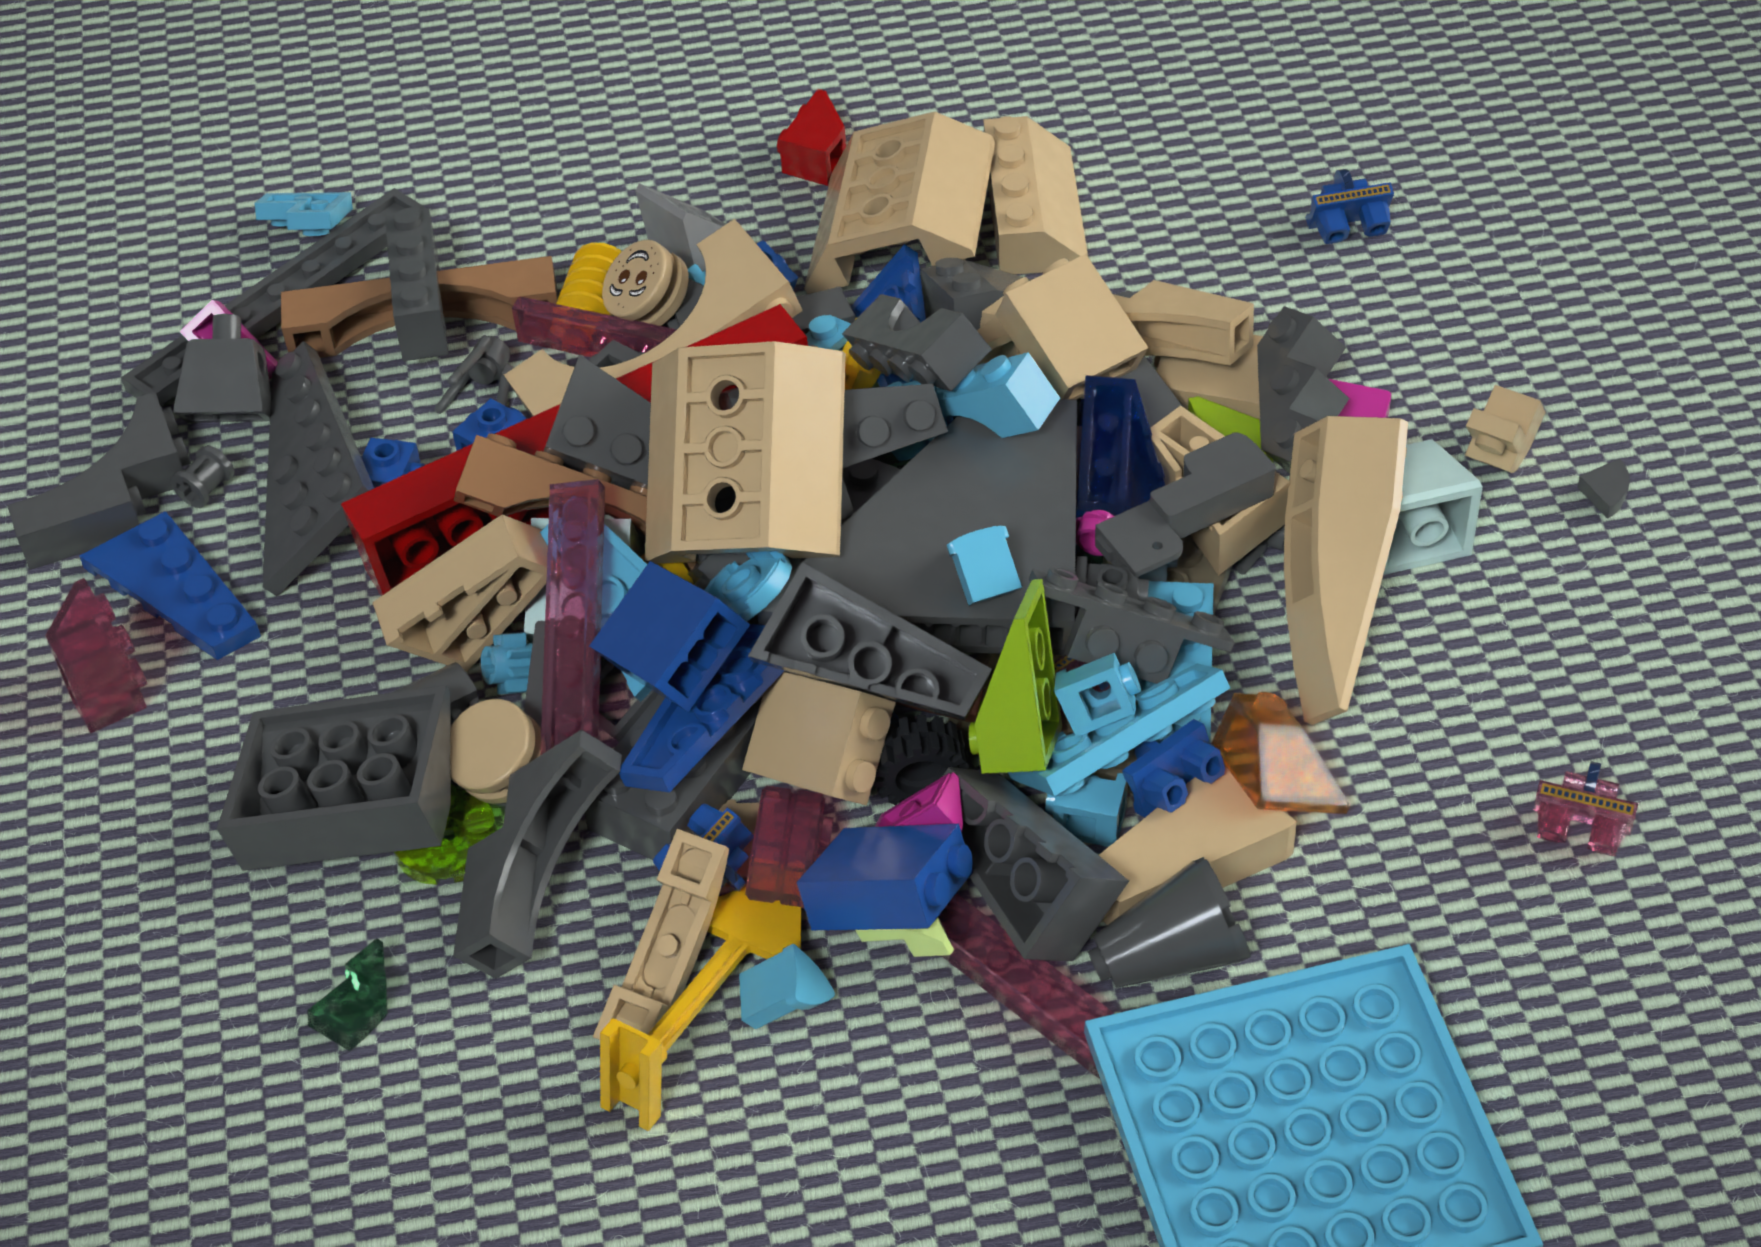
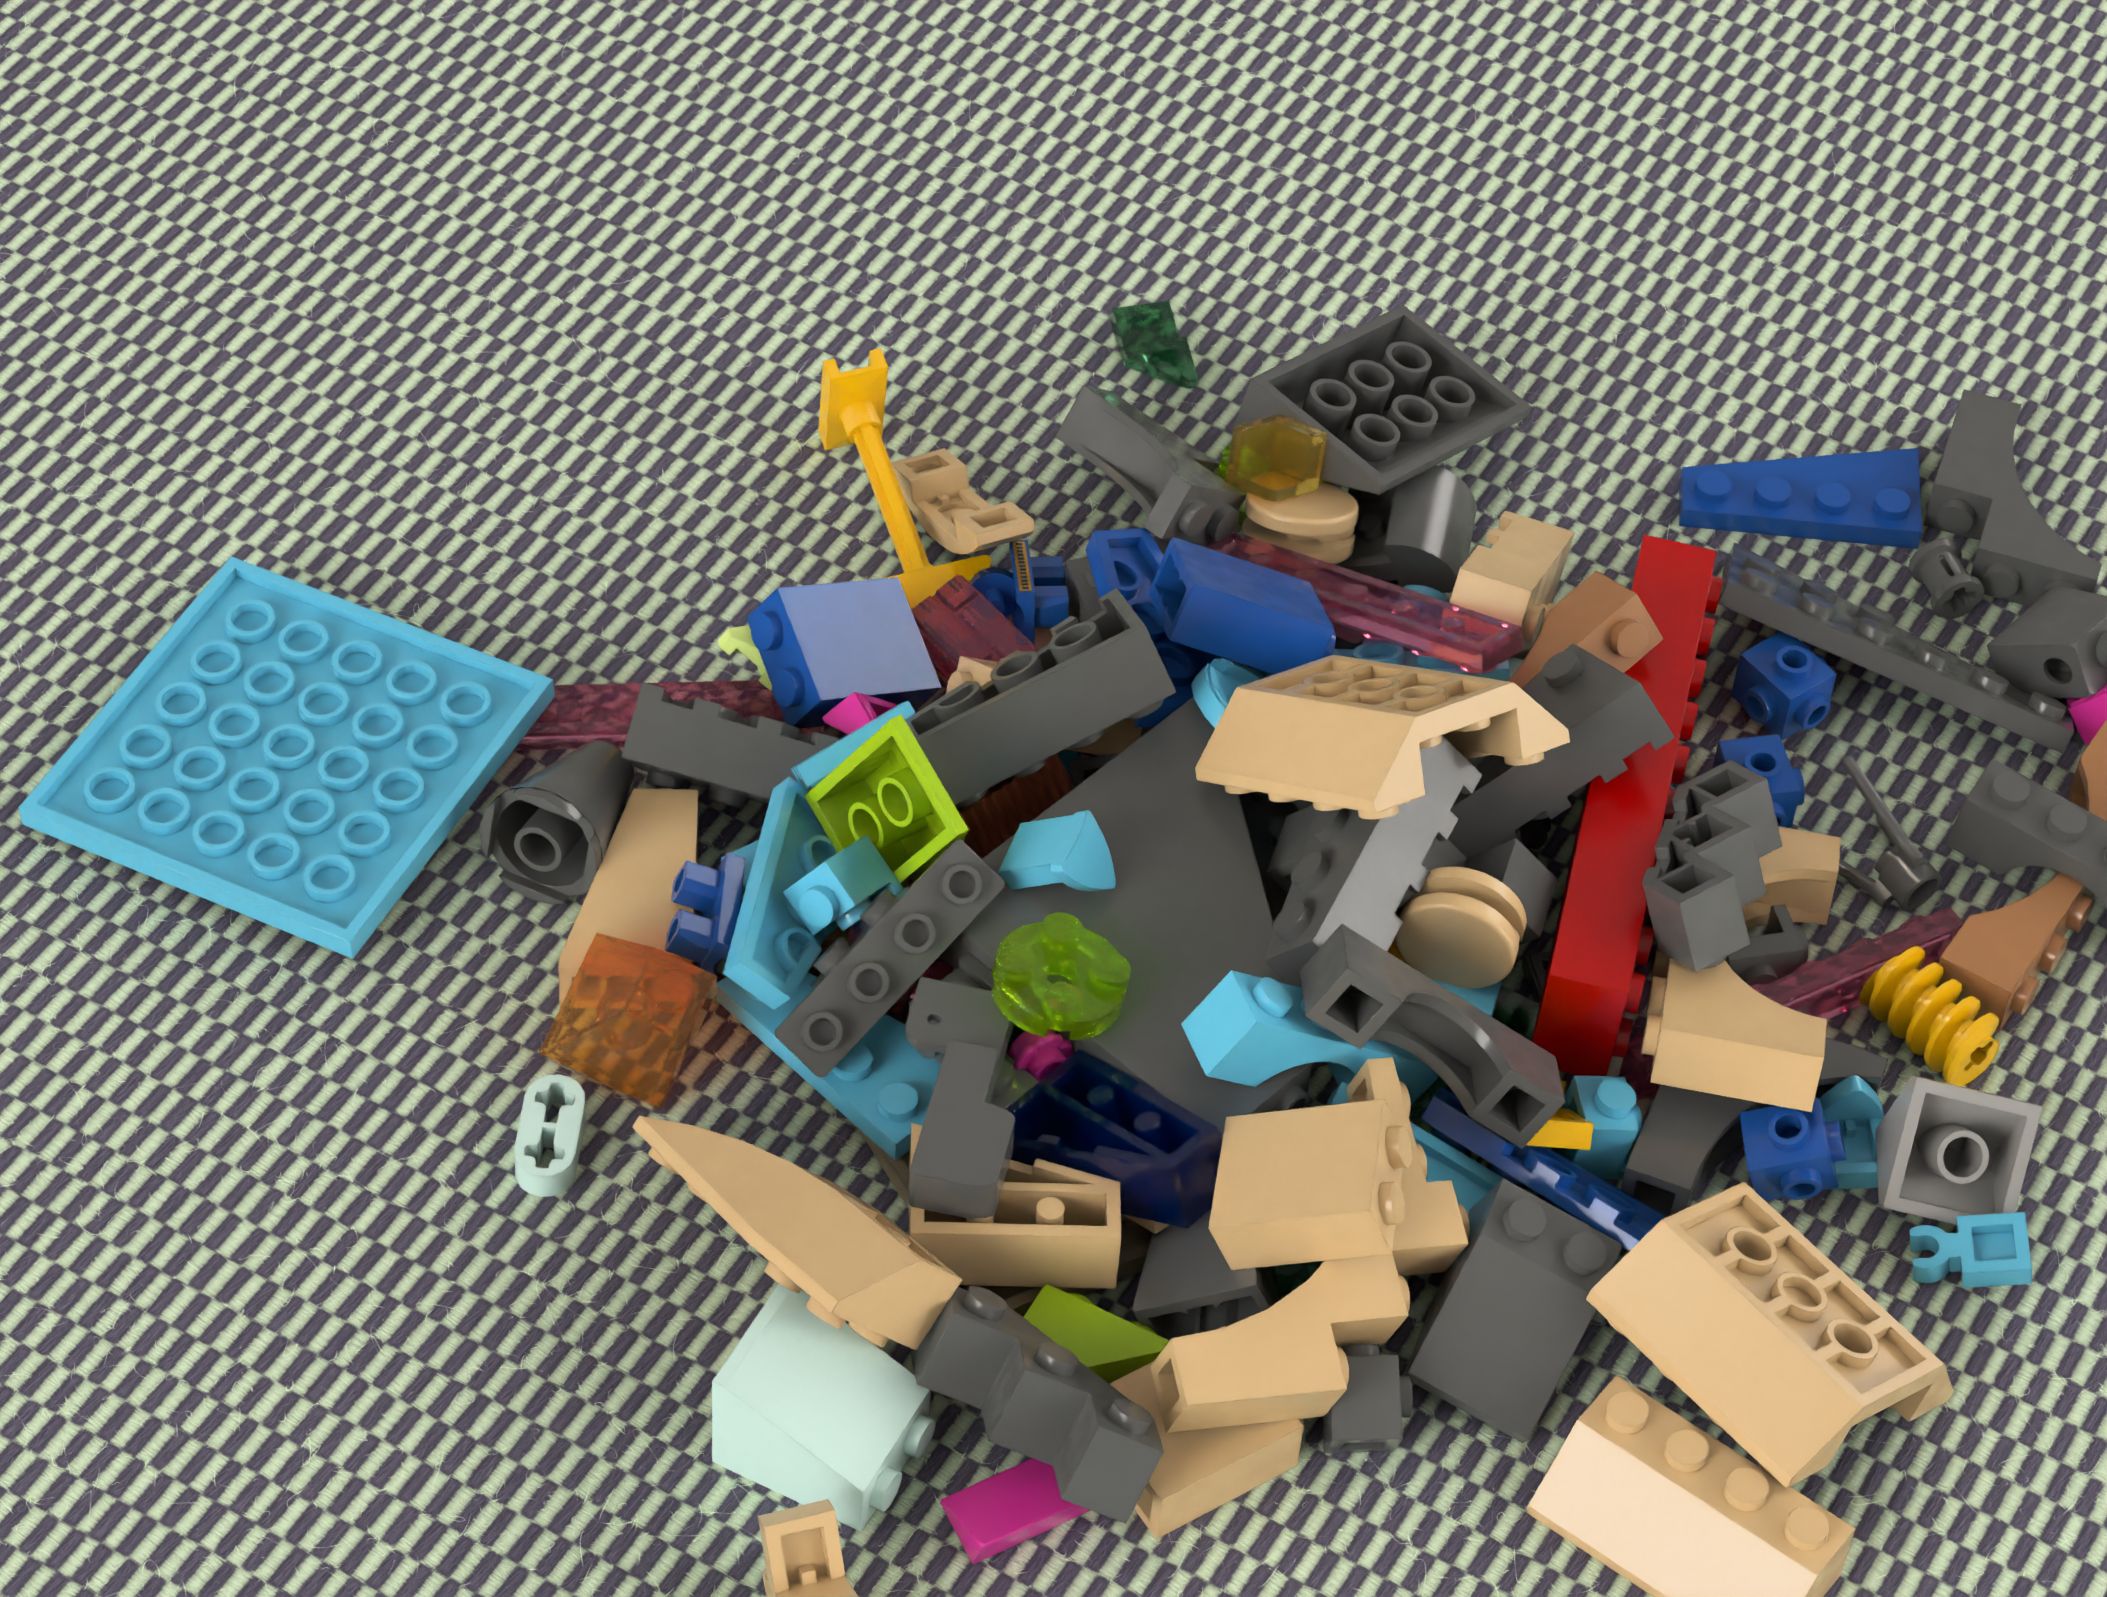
camera: 125 degrees right, 0 degrees up
clear pink slope [45,578,148,734] -> none
tan head [602,240,689,331] -> none
medium azure tile [739,944,835,1029] -> none
red slope [777,89,846,186] -> none
clear pink hips [1533,761,1639,856] -> none
none -> light aqua beam [514,1074,586,1197]
none -> medium azure tile [791,701,915,789]
none -> clear neon green plate [991,912,1131,1040]
none -> clear yellow panel [1225,414,1327,502]
none -> dark grey brick [1642,760,1782,972]
none -> medium azure plate [1909,1212,2032,1288]

